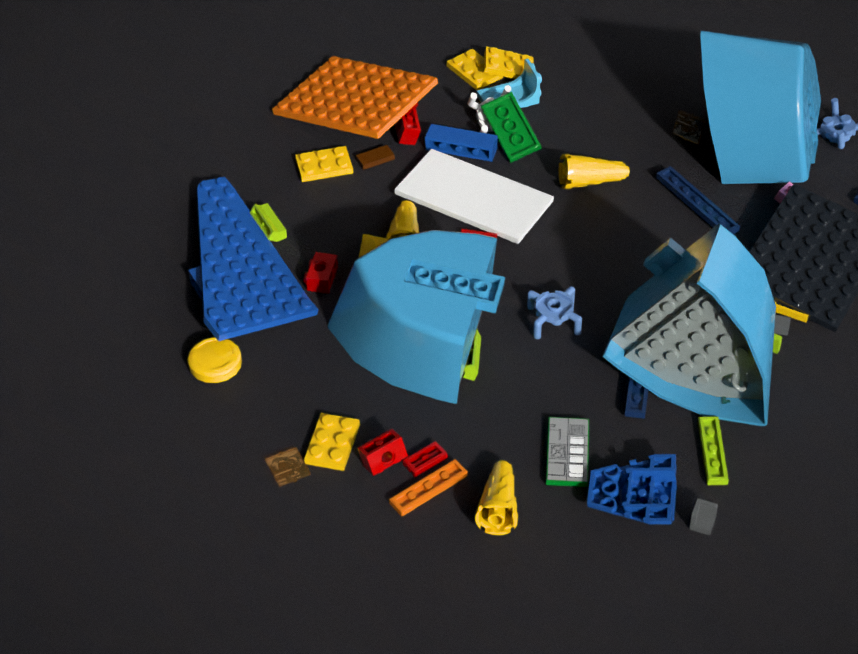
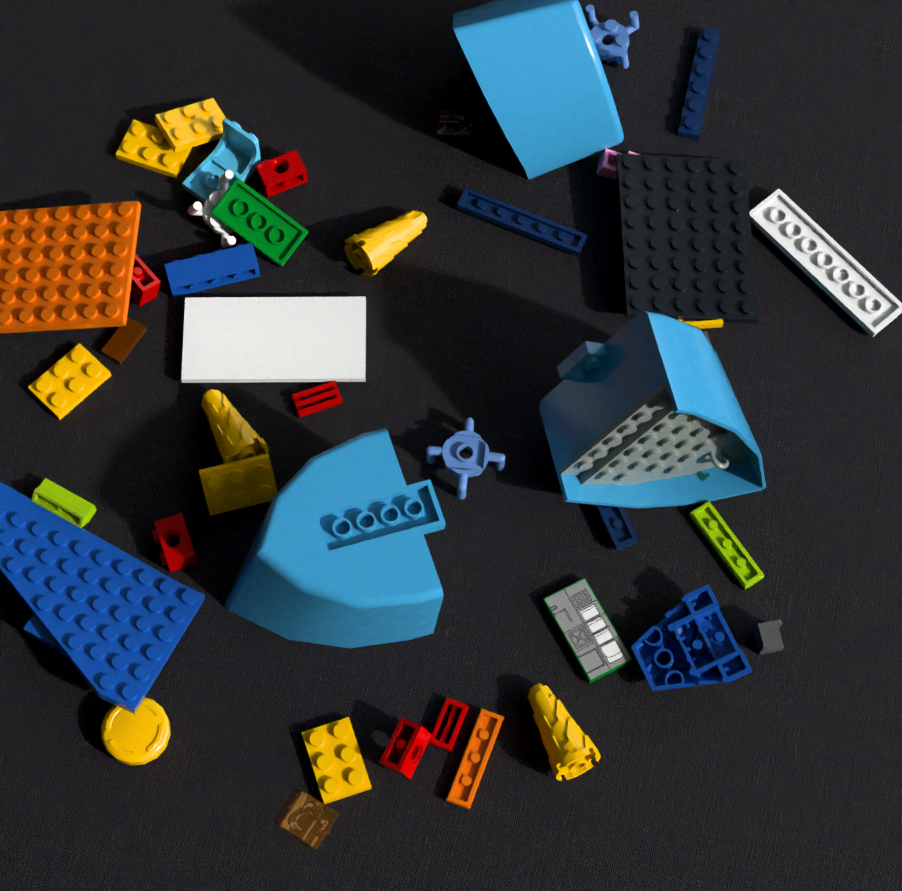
camera: 35 degrees left, 20 degrees up
none -> red brick [256,150,308,197]

